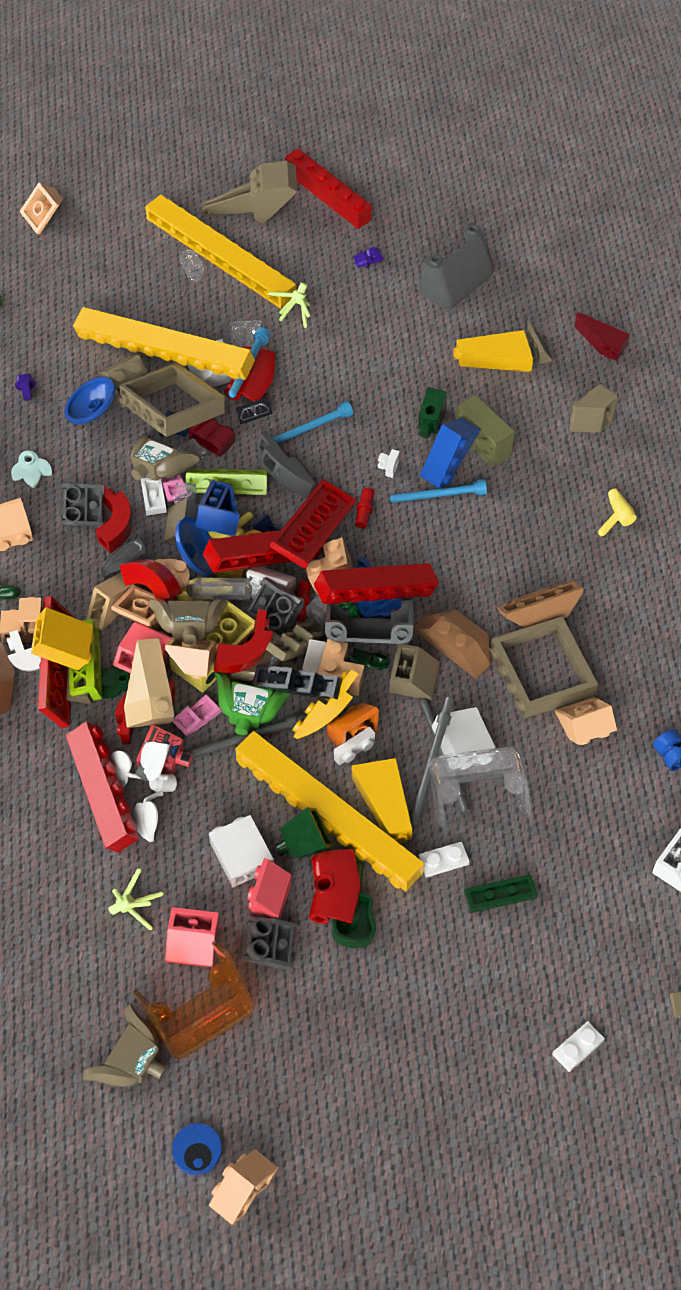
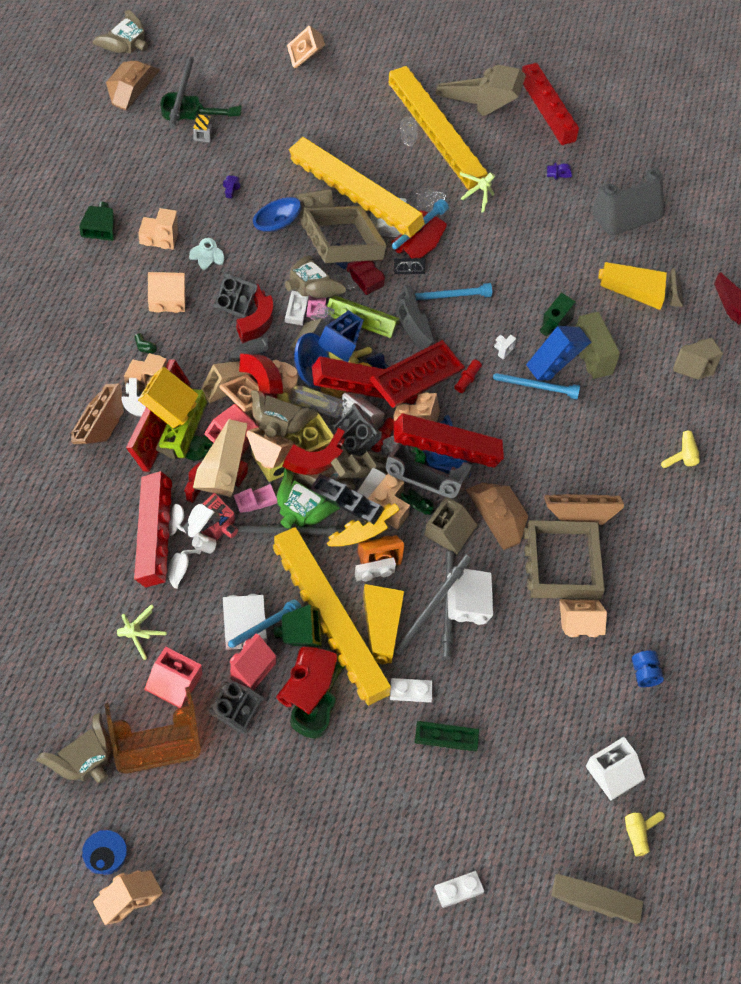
camera: 15 degrees right, 0 degrees up
clear windscreen [430,746,532,827] -> none
none -> dark azure piece [228,599,302,648]

